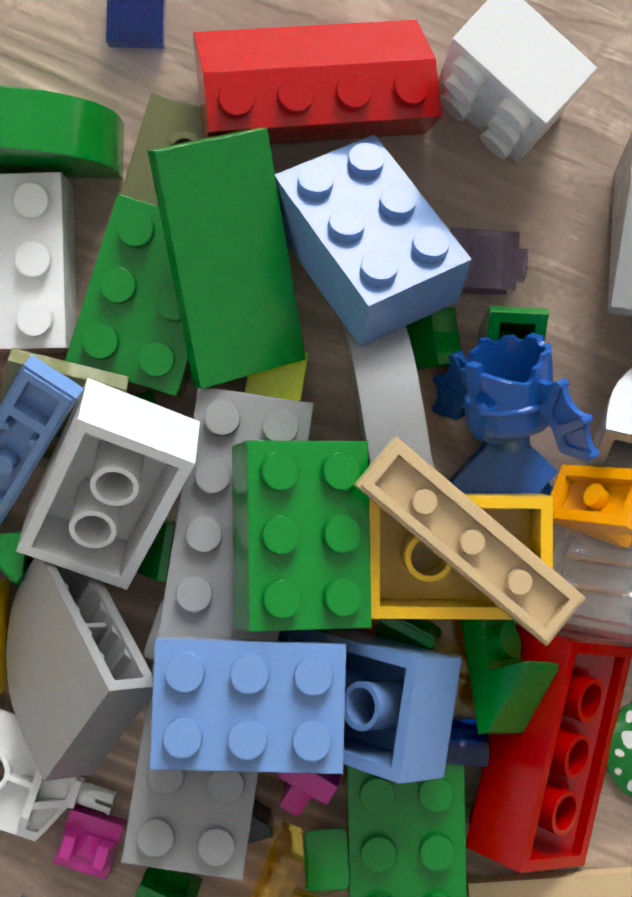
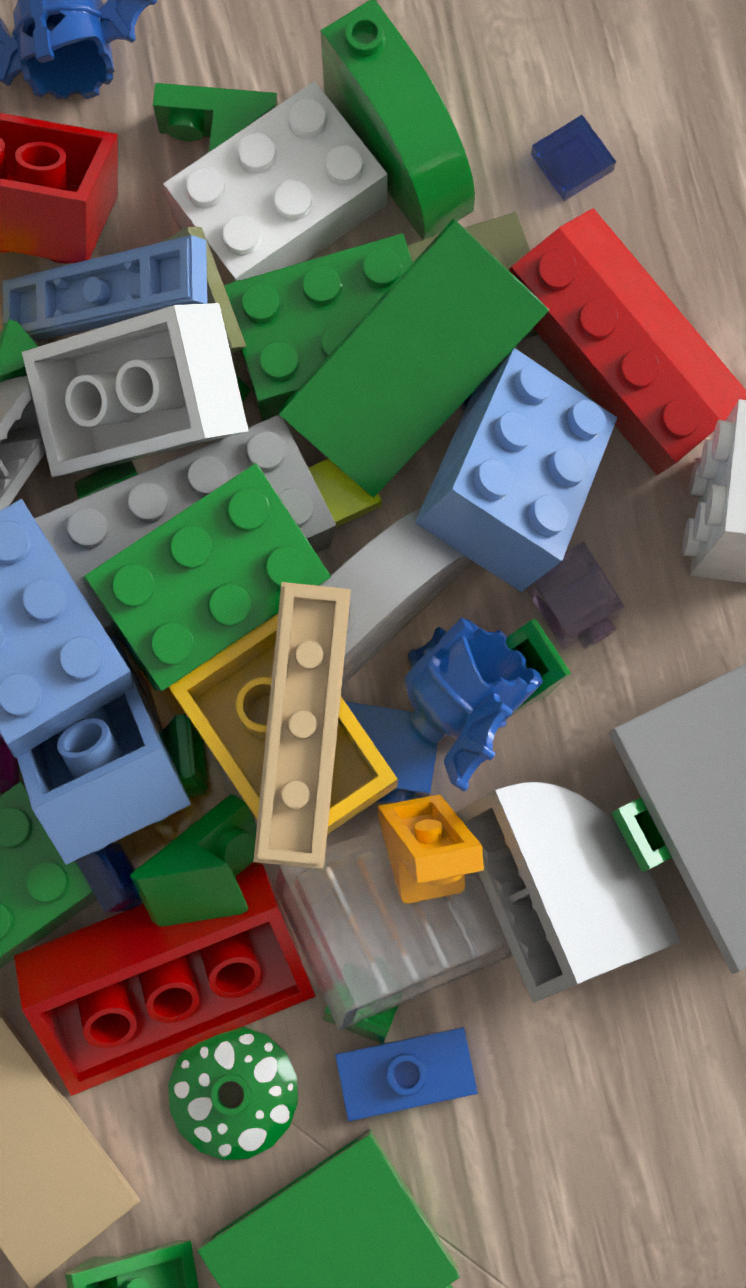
camera: 55 degrees right, 10 degrees down
green slope [406,307,461,370] -> none

